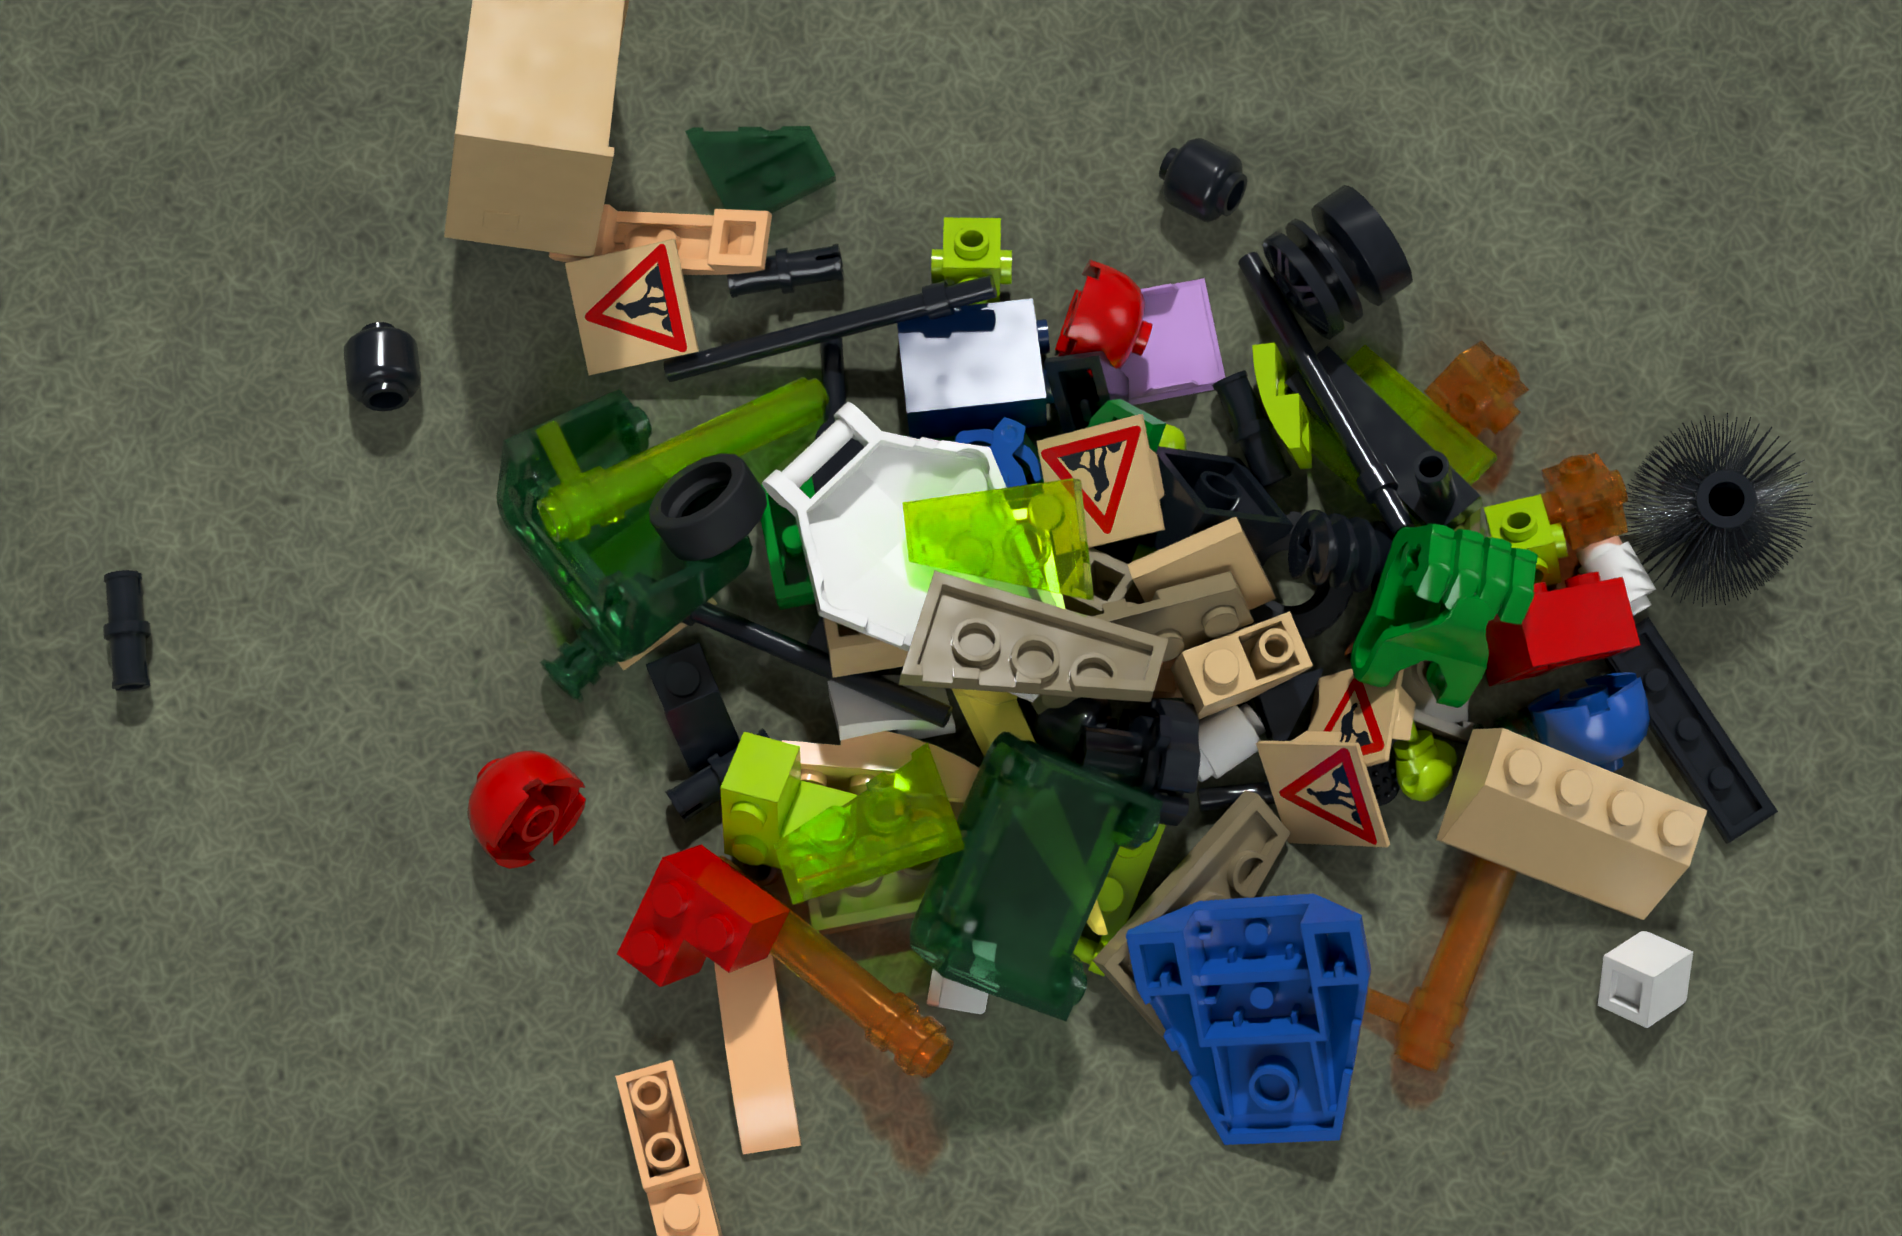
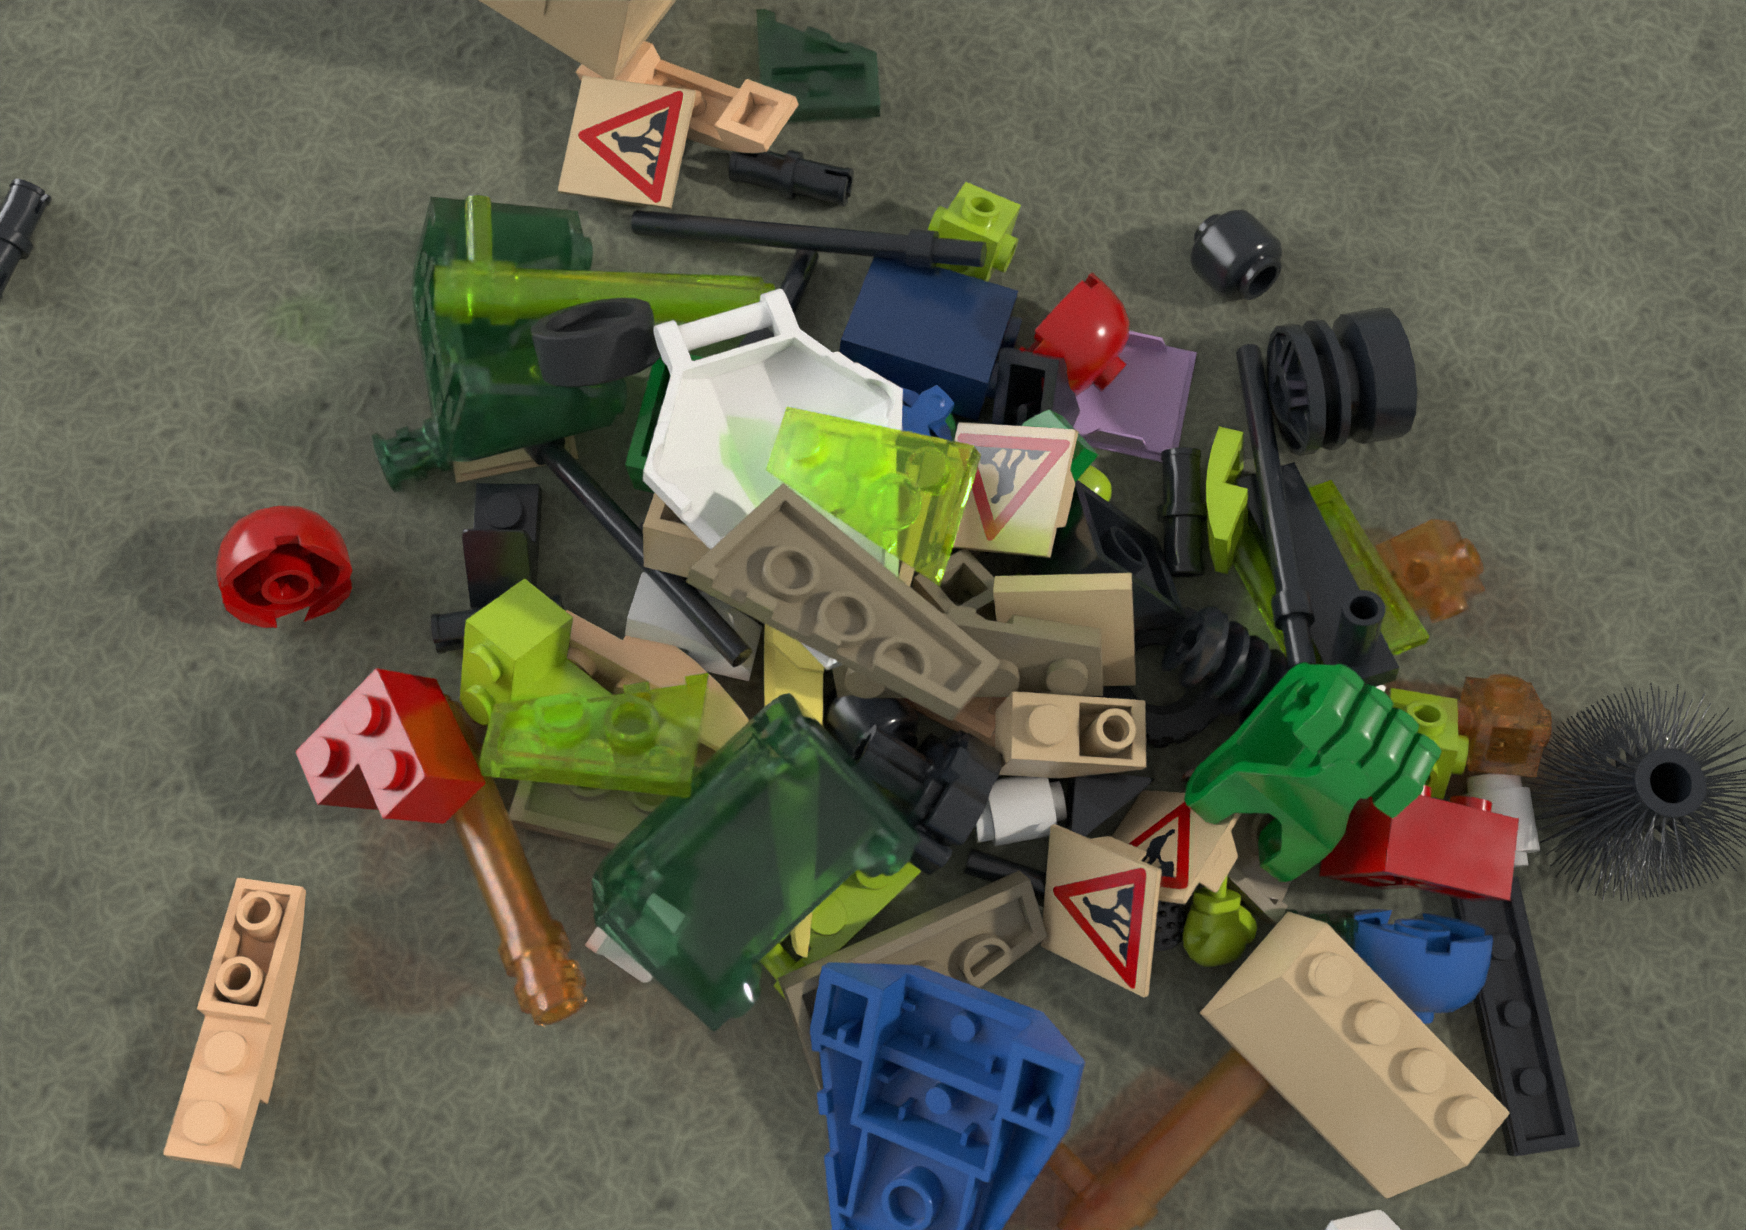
camera: 20 degrees right, 5 degrees down
black head [344,322,421,411] -> none
light nougat slope [714,947,801,1154] -> none

